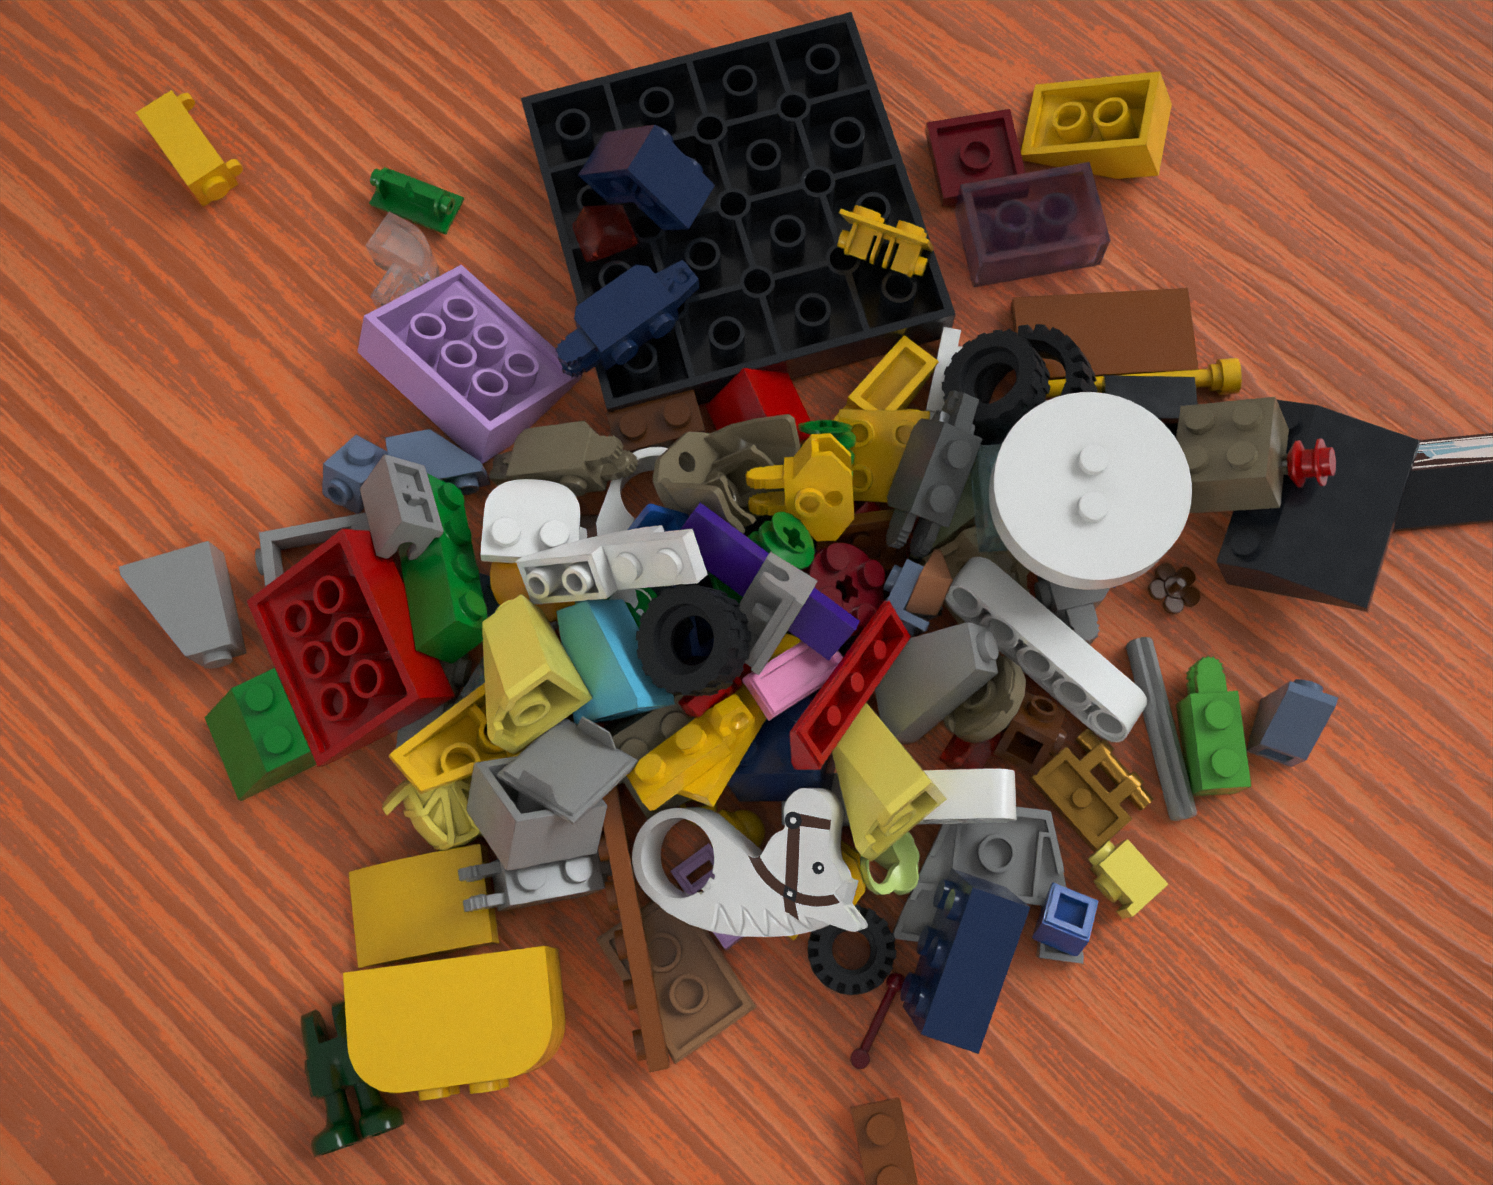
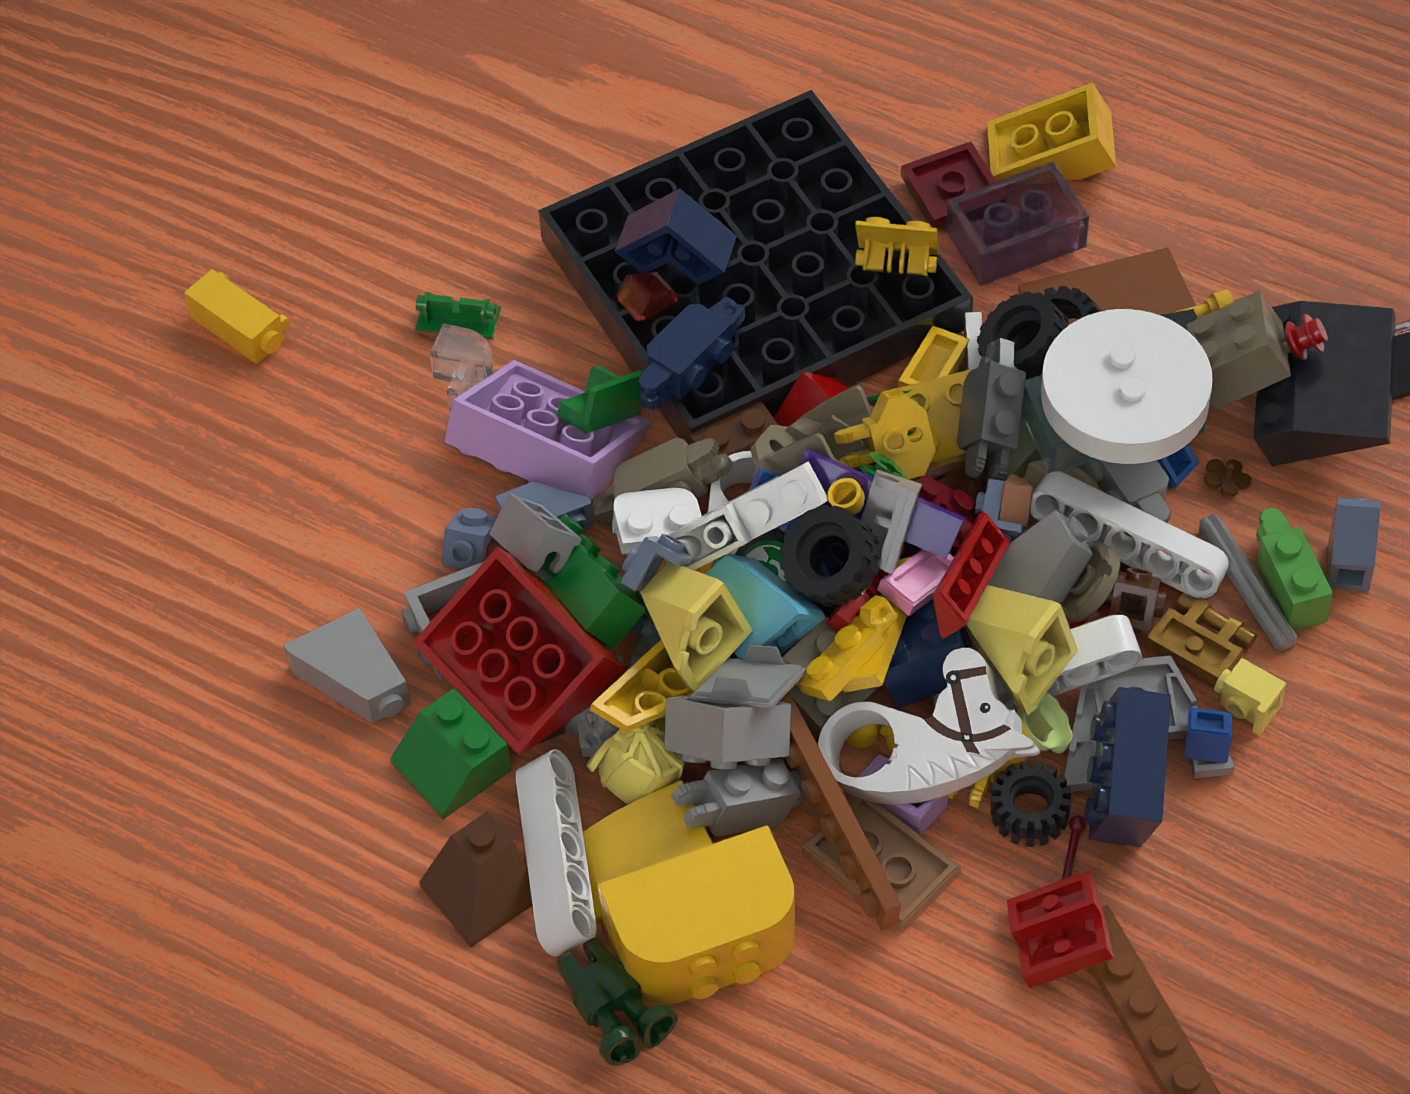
camera: 15 degrees left, 20 degrees down
none -> reddish brown slope [419,811,533,947]
none -> white beam [516,749,597,957]
none -> green panel [557,366,644,434]
none -> sand blue bracket [620,533,692,591]
none -> yellow hinge [827,478,865,515]
none -> red slope [1007,870,1113,988]

